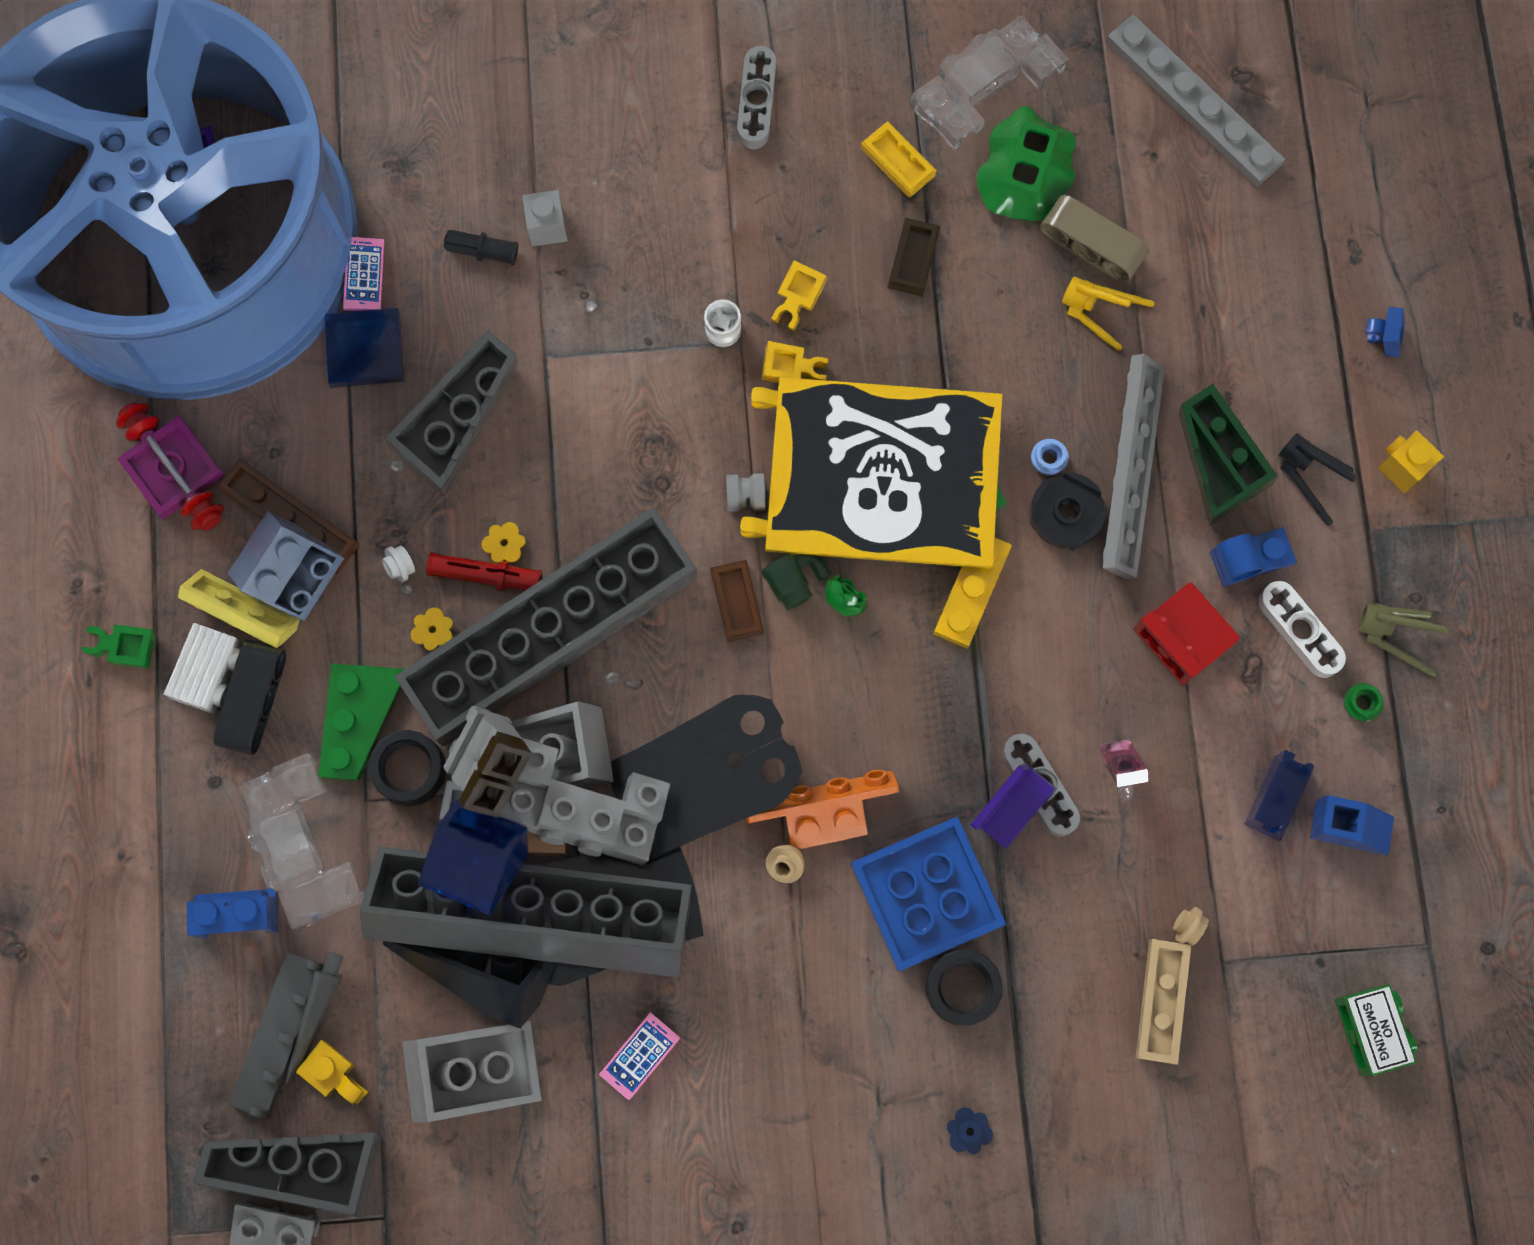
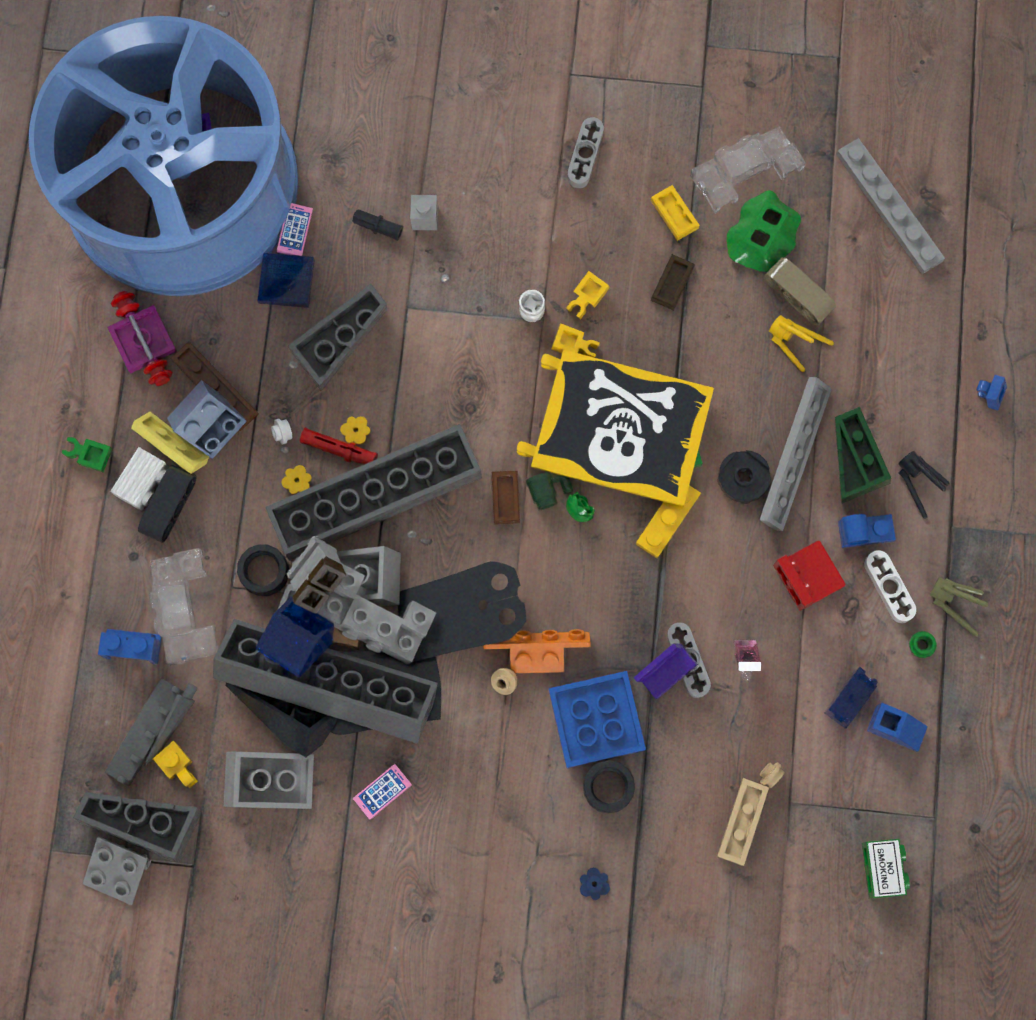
camera: 15 degrees right, 0 degrees up
green wing [318,663,405,782] -> none
light grey wheel [726,473,765,512] -> none
light blue plate [1031,439,1069,476] -> none
yellow brick [1378,430,1444,494] -> none

